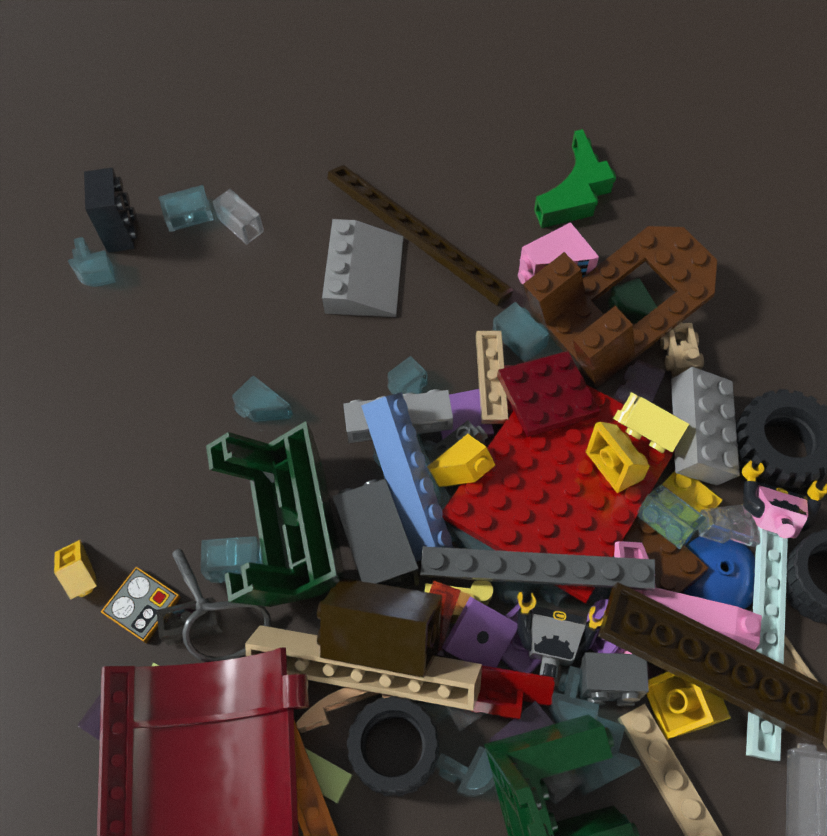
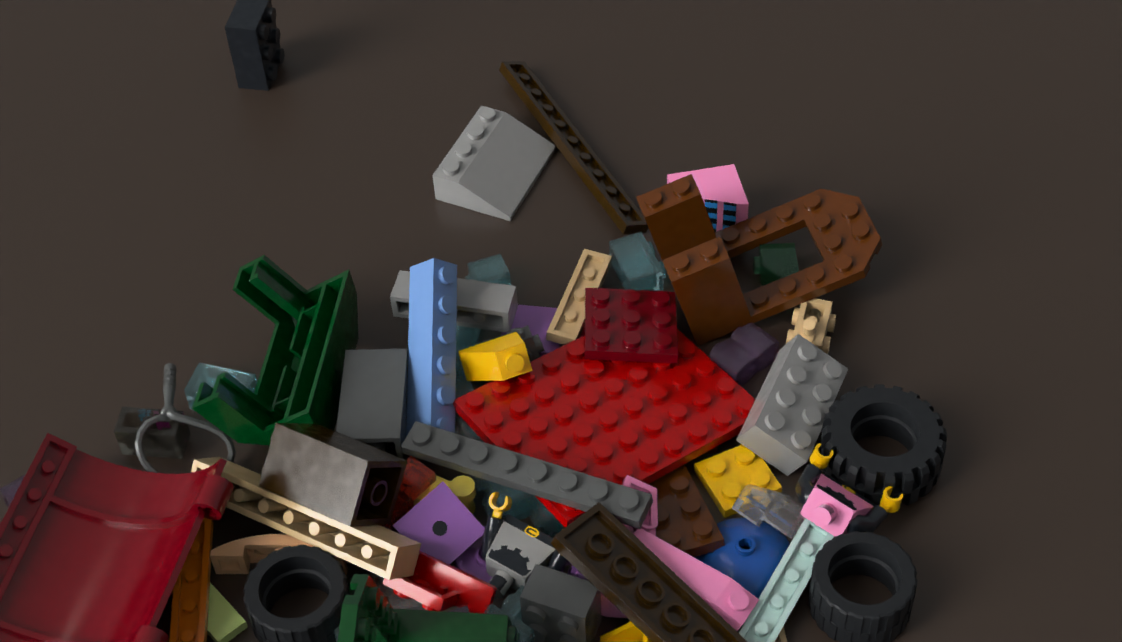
camera: 20 degrees right, 15 degrees down
yellow slope [54,540,97,600] -> none
clear light blue brick [68,237,116,287] -> none
tile [101,567,181,643] -> none
clear light blue brick [159,185,214,232] -> none
clear piece [212,189,264,244] -> none
clear light blue slope [232,376,293,422] -> none
green arch [534,129,616,228] -> none
yellow slope [586,422,650,493] -> none
light yellow hinge [613,392,689,453] -> none
clear light blue brick [637,484,706,549] -> none

